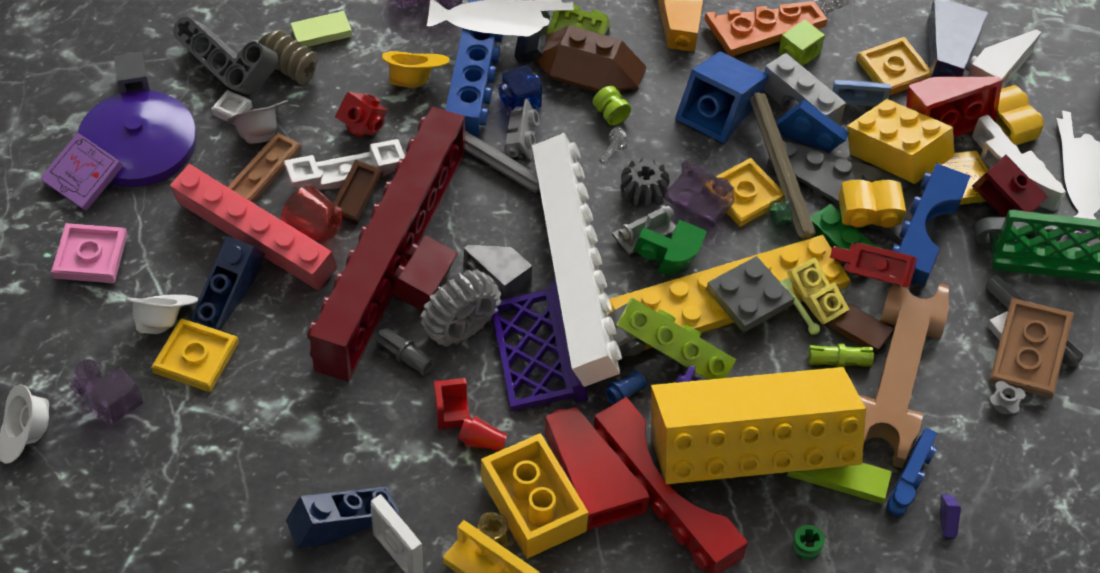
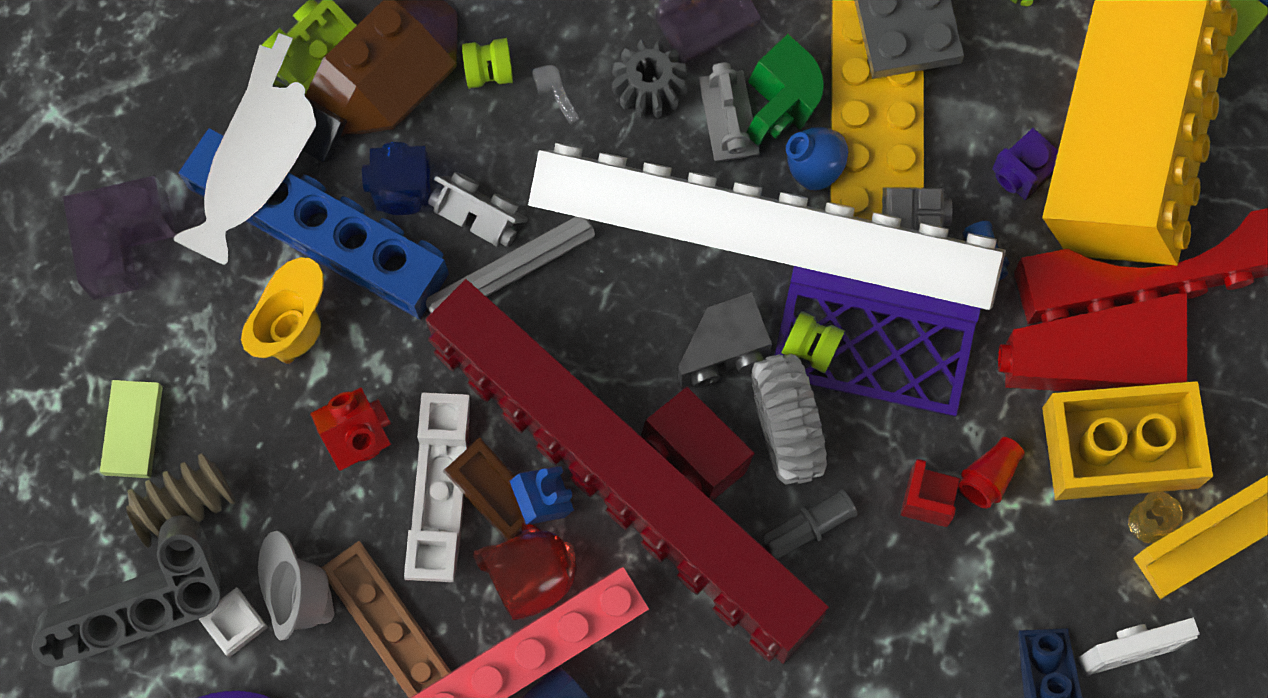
camera: 60 degrees left, 20 degrees up
lime bracket [616,298,736,380] -> none
none -> blue tile [510,466,574,525]
none -> lime wheel [782,311,845,374]
none -> blue brick [786,127,848,190]

